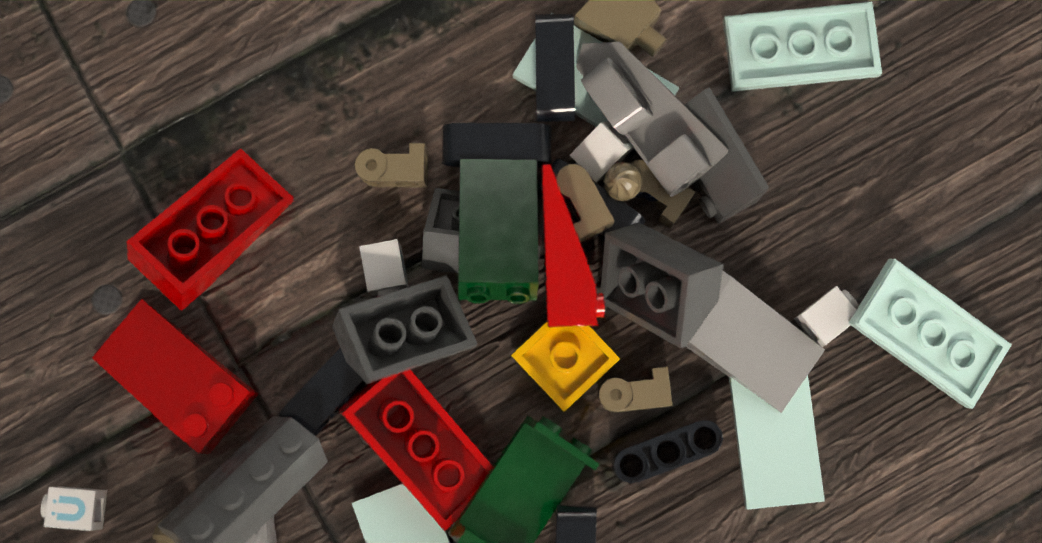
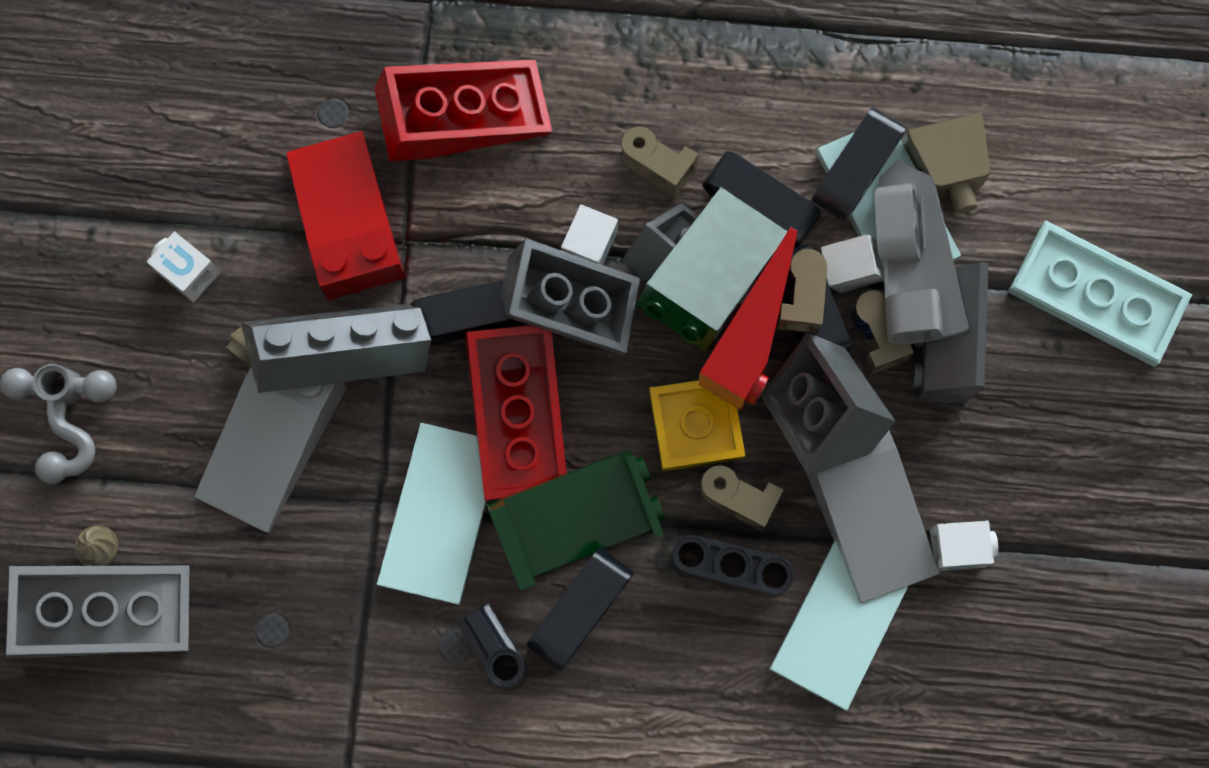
camera: 30 degrees right, 5 degrees down
dark tan plate [604,162,642,201] -> none
light aqua tile [848,259,1012,409] -> none

